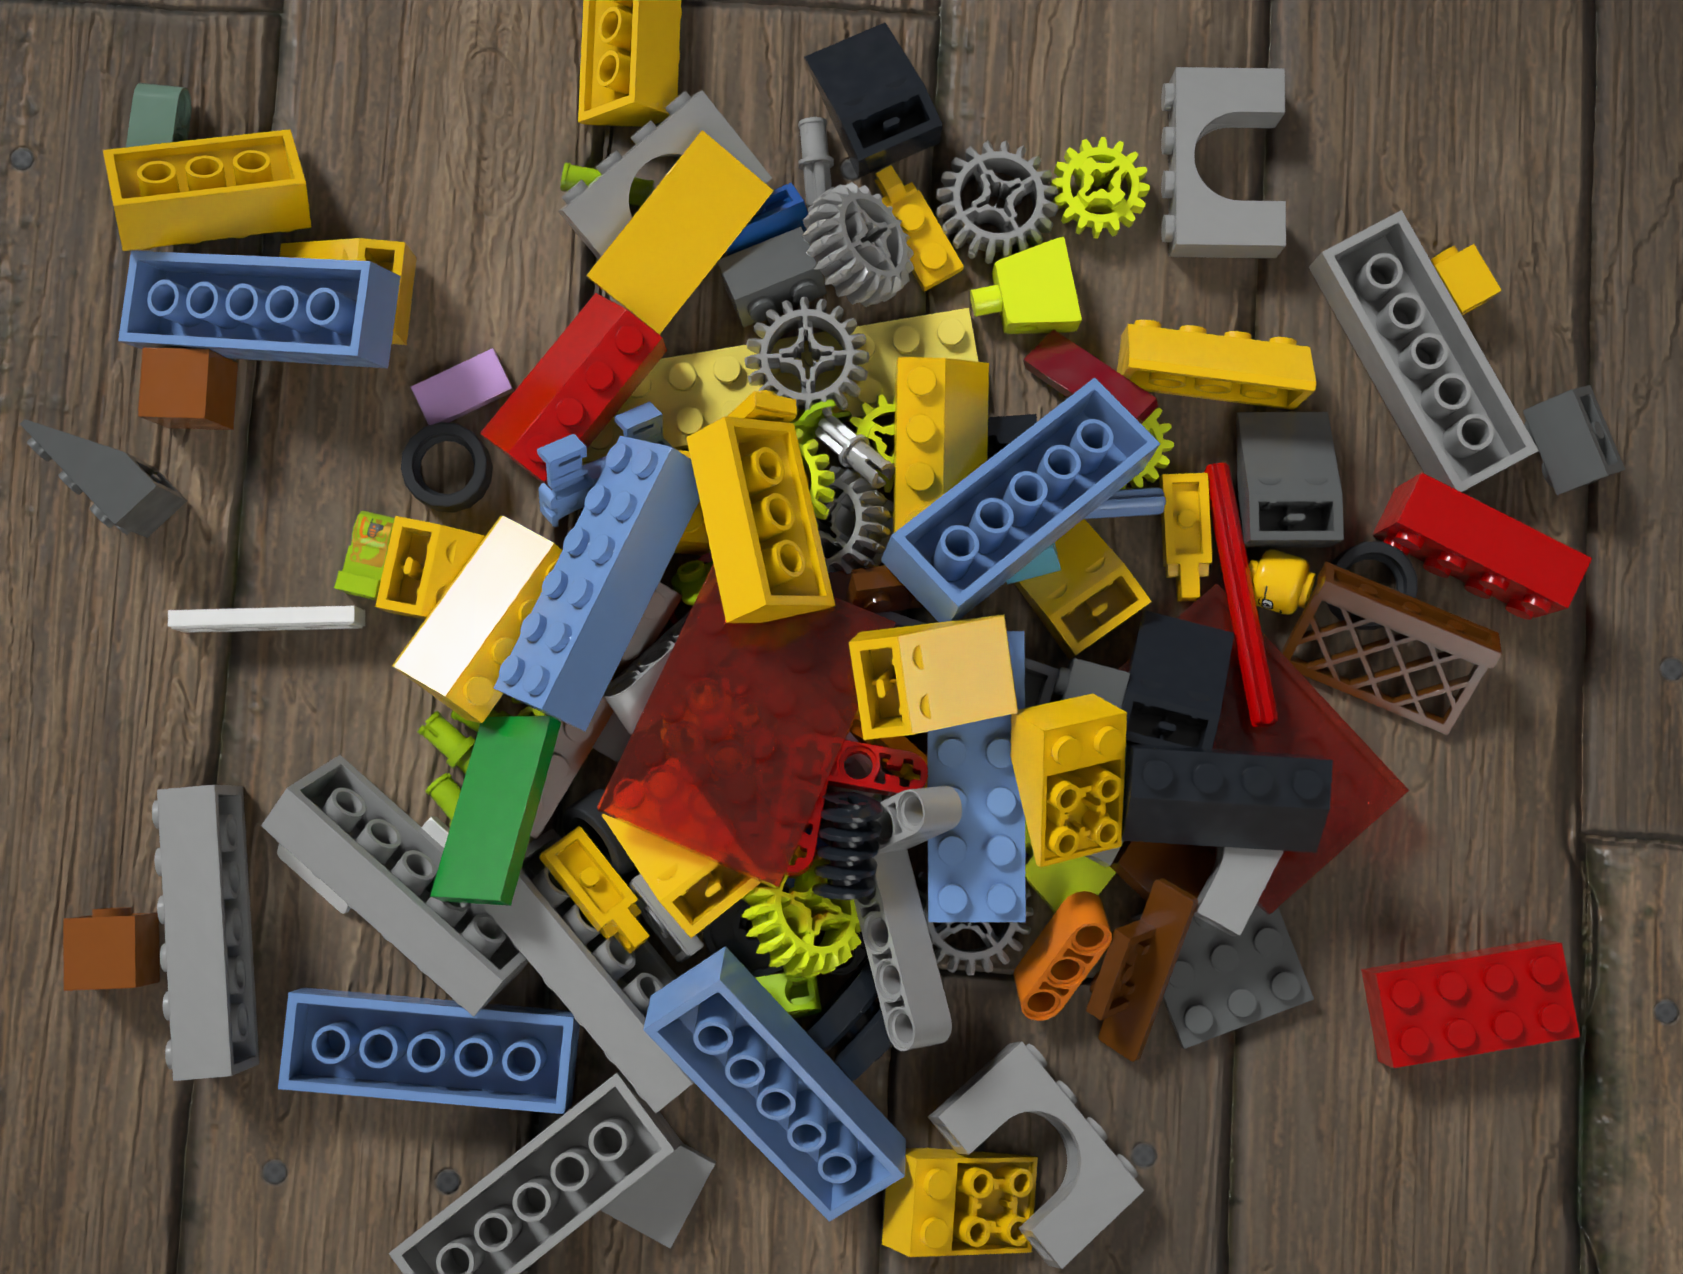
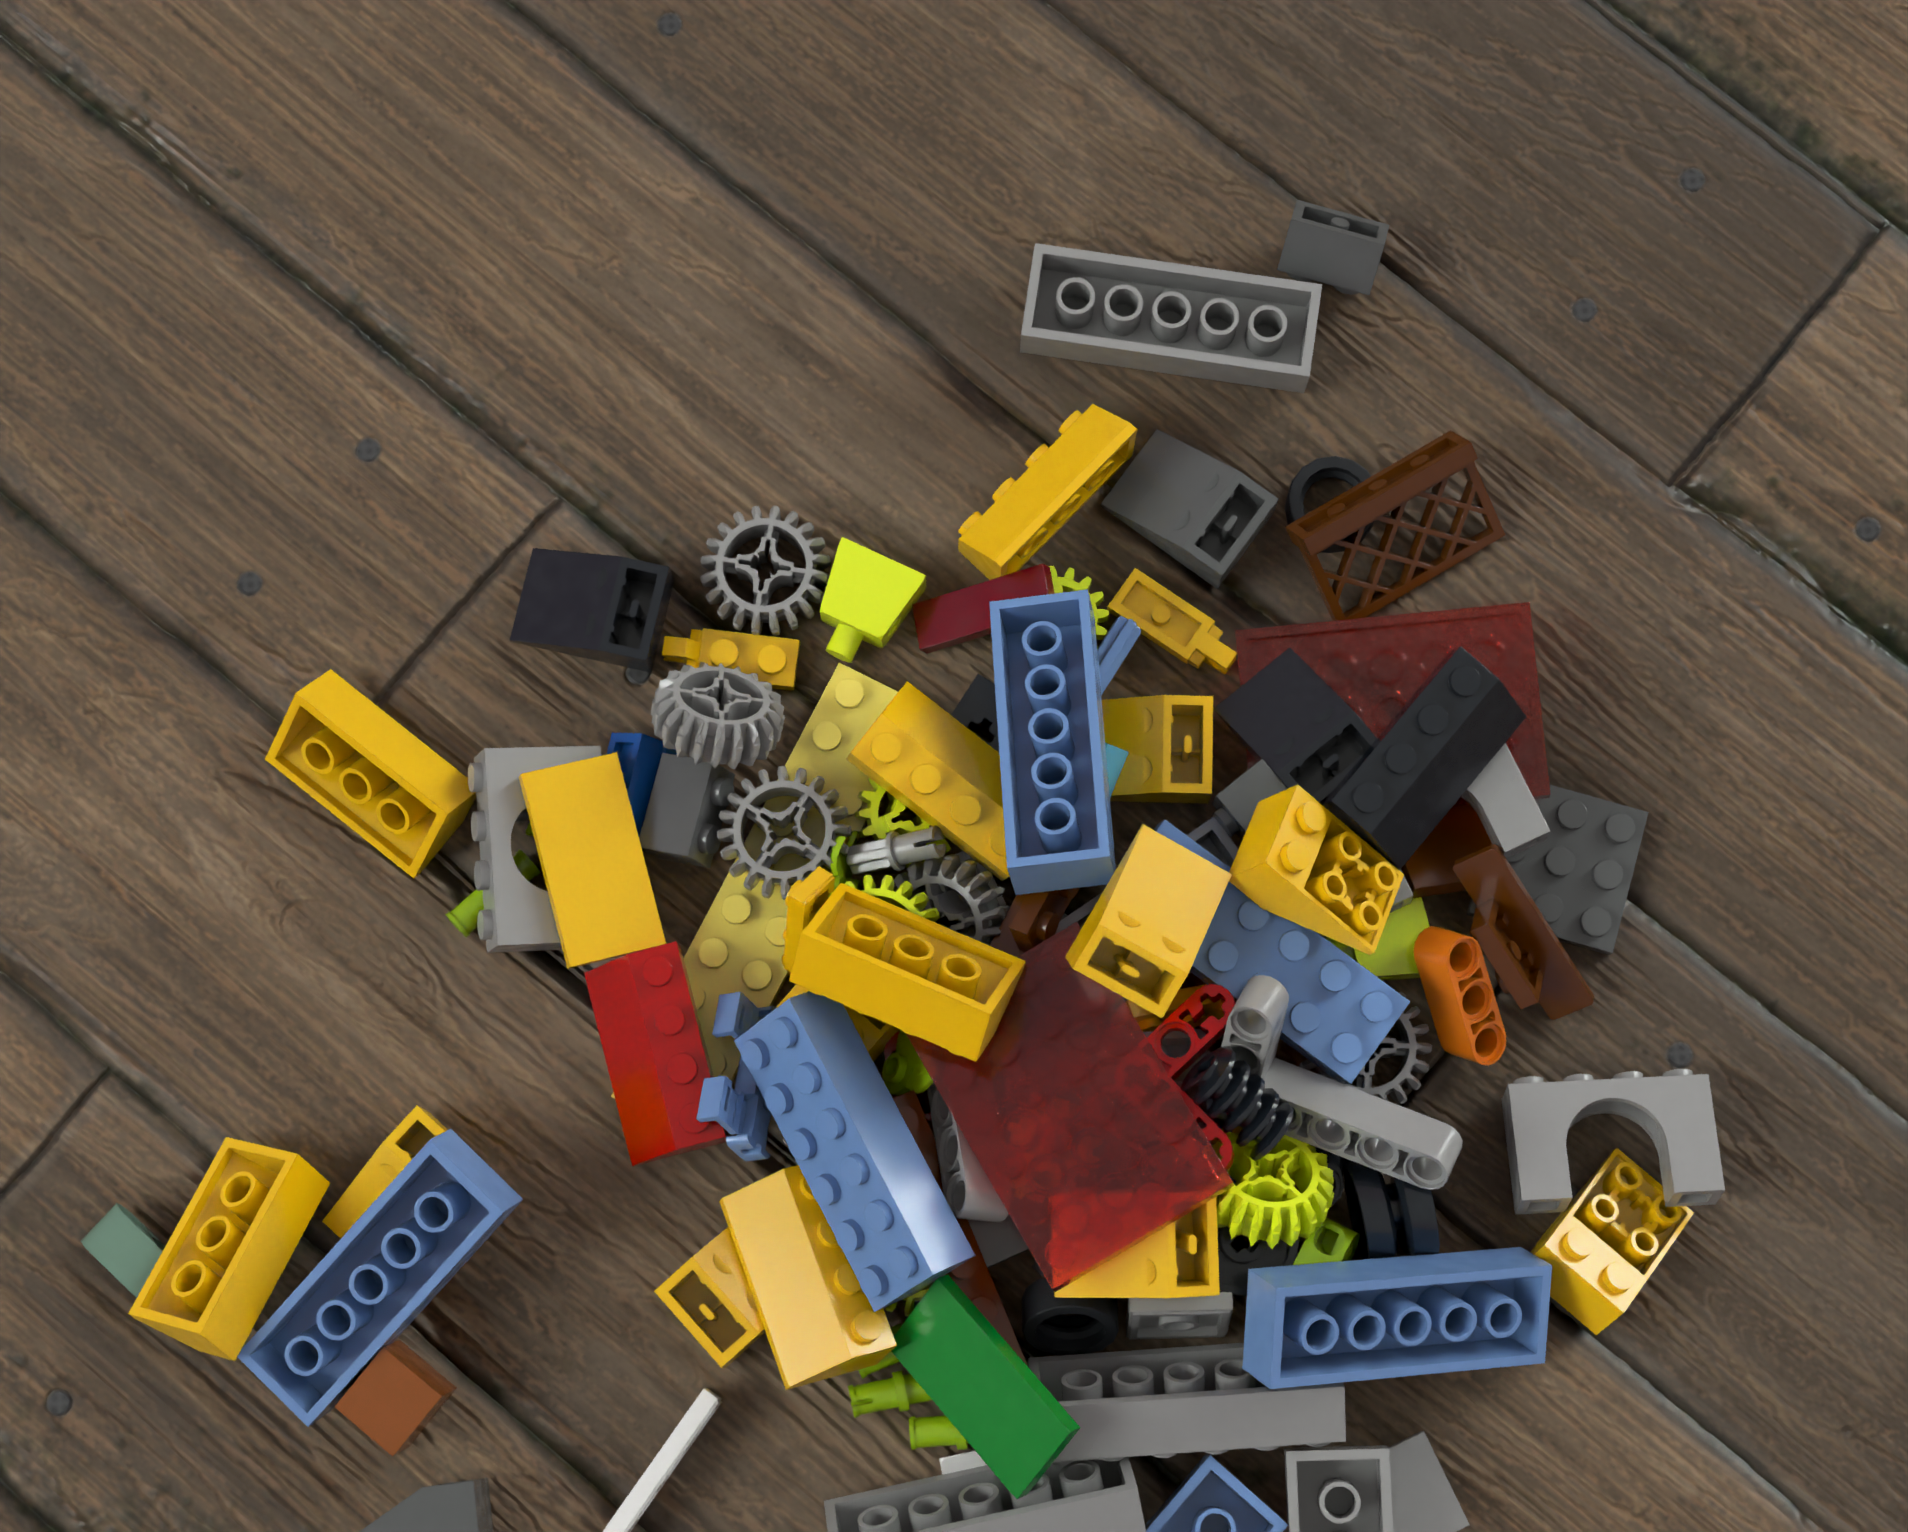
camera: 50 degrees left, 5 degrees down
lime leg [334,510,395,601] -> none
black tyre [401,422,493,513] -> none
lavender tile [411,348,514,425] -> none
yellow hinge [539,826,650,954] -> none
light grey axle [798,117,834,208] -> none
neon yellow gear [1050,137,1150,239] -> none
light grey arch [1161,67,1286,258] -> none
red axle [1204,462,1278,728] -> none
yellow head [1249,549,1316,615] -> none
red brick [1361,939,1580,1068] -> none
red brick [1372,472,1592,620] -> none
yellow brick [1431,244,1502,316] -> none

